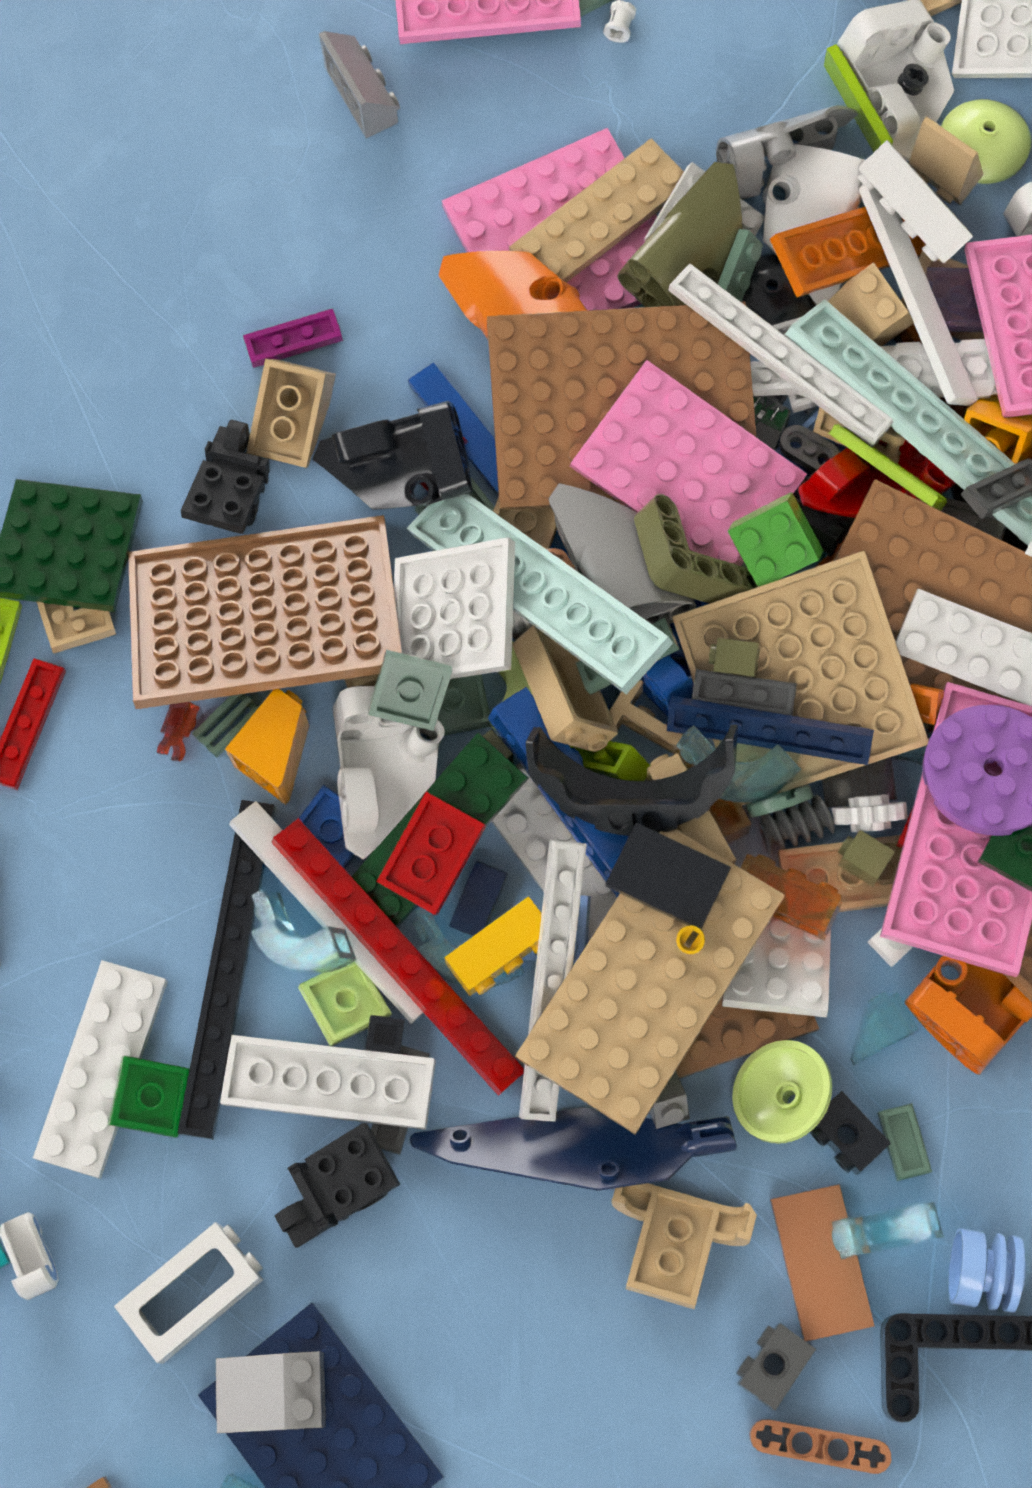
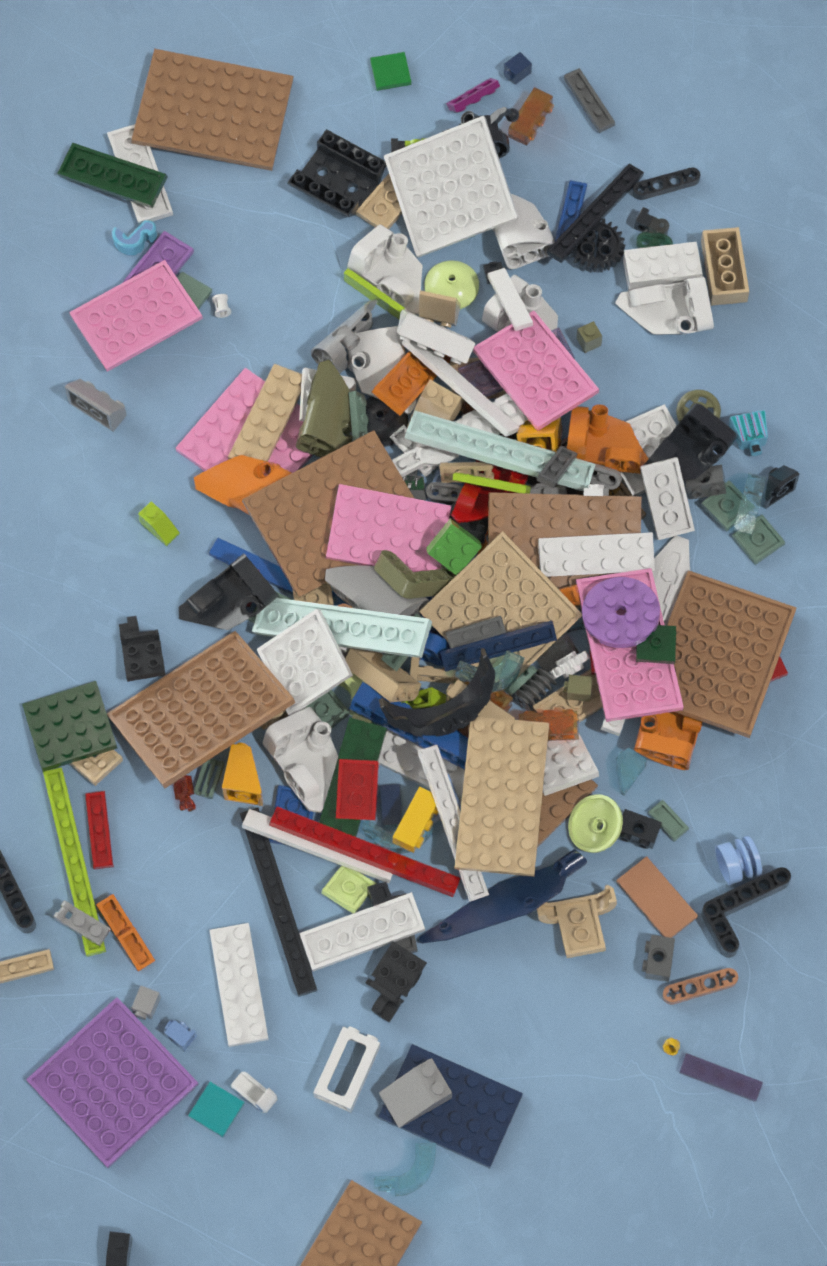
camera: 30 degrees left, 5 degrees down
green plate [108,1055,190,1138] -> none
magenta plate [243,308,343,368] -> none
tan slope [246,359,336,468] -> none
clear light blue arch [251,889,357,973] -> none
sand green plate [368,650,452,731] -> none
black tile [605,823,731,930] -> none
light grey brick [650,1071,690,1129] -> none
white tile [668,264,893,447] -> none
yellow hinge [676,925,705,954] -> none
olive brick [709,638,761,677] -> none
clear light blue arch [832,1202,944,1259] -> none
black bush [897,64,929,96] -> none
none -> lime slope [138,501,180,546]

